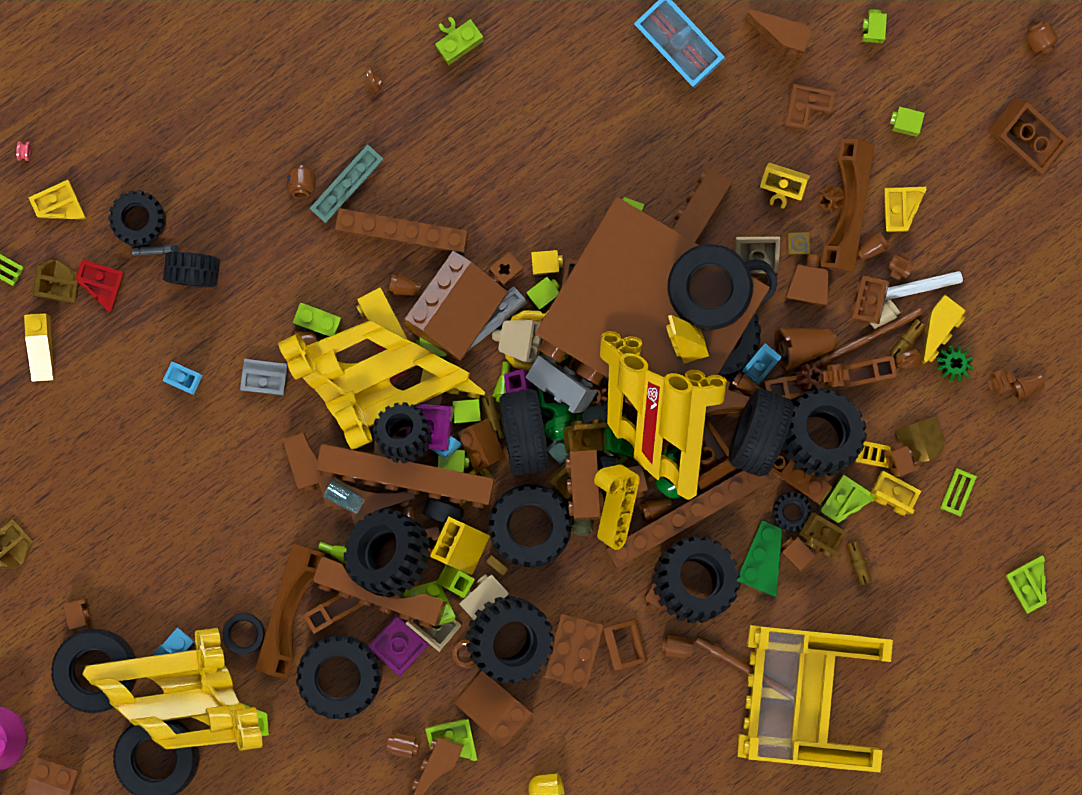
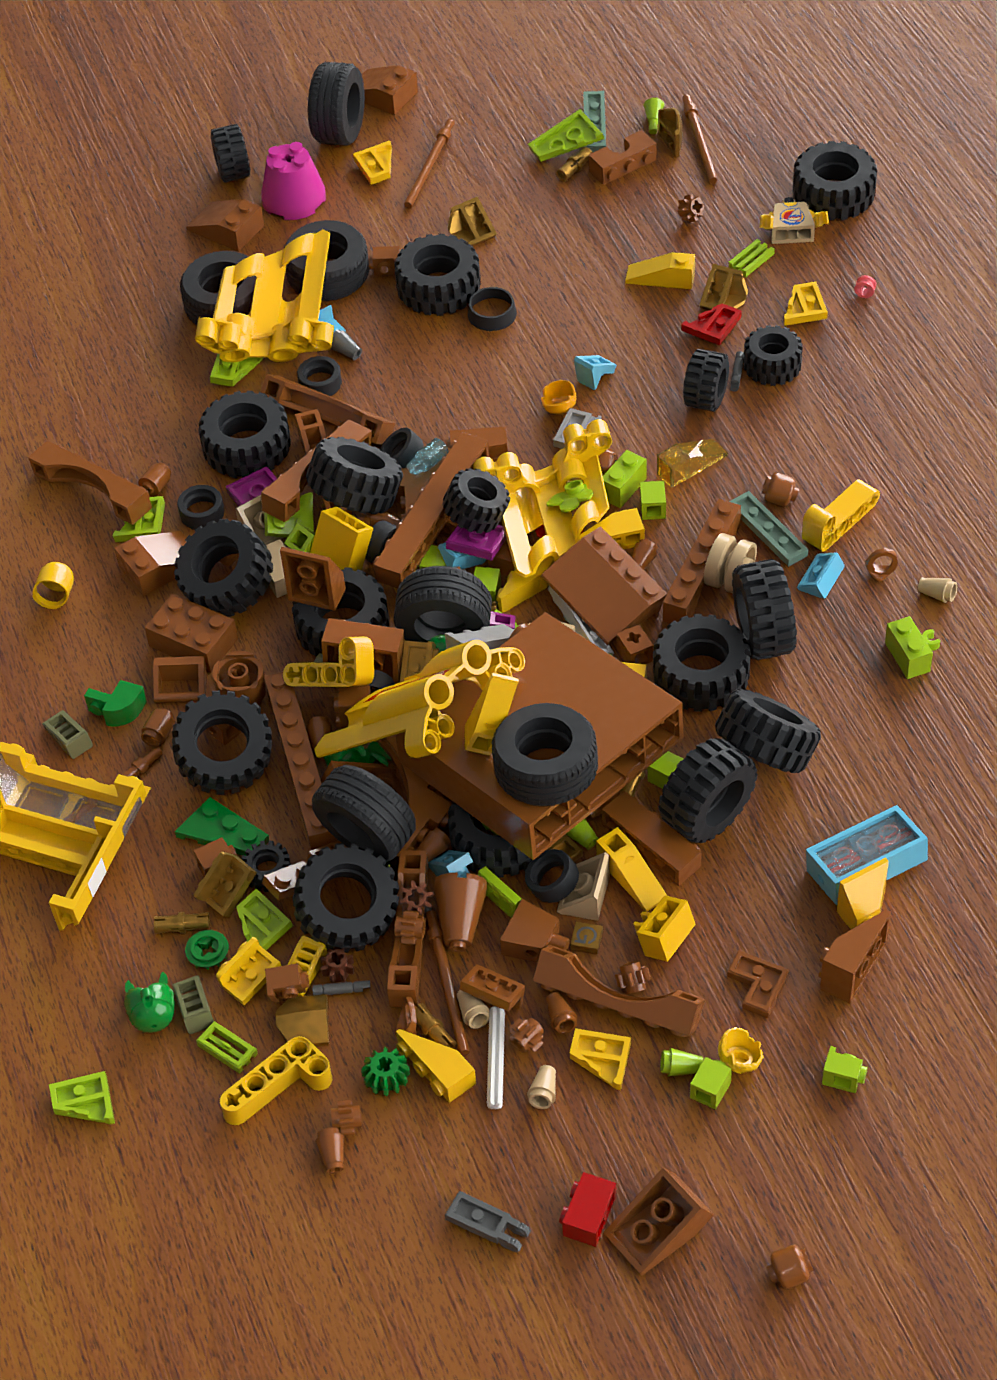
camera: 105 degrees right, 35 degrees down
none -> olive slope [42,710,93,759]
none -> green brick [84,680,147,727]
none -> green hair [124,972,174,1033]
none -> olive slope [172,975,214,1034]
none -> black tyre [177,485,225,529]
none -> green gear [185,930,229,970]
none -> dark orange brick [213,651,267,706]
none -> yellow beam [220,1036,332,1125]
none -> dark orange slope [280,547,346,611]
none -> dark grey wheel [313,980,371,995]
none -> copper gear [321,949,354,983]
none -> dark grey cone [331,329,362,360]
none -> black tyre [380,427,424,468]
none -> black tyre [394,233,481,316]
none -> dark grey hinge [445,1191,531,1252]
none -> black tyre [468,287,517,331]
none -> lime tile [478,866,521,918]
none -> tan cone [527,1065,556,1109]
none -> light orange hair [541,380,576,415]
none -> lime plate [546,480,593,513]
none -> red brick [559,1172,617,1247]
none -> yellow slope [596,827,667,912]
none -> lime brick [640,481,666,520]
none -> black tyre [653,614,751,712]
none -> clear yellow slope [657,439,728,488]
none -> black tyre [658,738,757,843]
none -> lime cone [660,1048,703,1076]
none -> tan wheel [704,533,757,593]
none -> black tyre [715,689,821,773]
none -> yellow hair [718,1027,763,1074]
none -> black tyre [732,559,797,660]
none -> medium azure slope [797,552,844,598]
none -> yellow beam [802,479,880,552]
none -> yellow slope [837,857,889,929]
none -> tan cone [918,577,957,603]

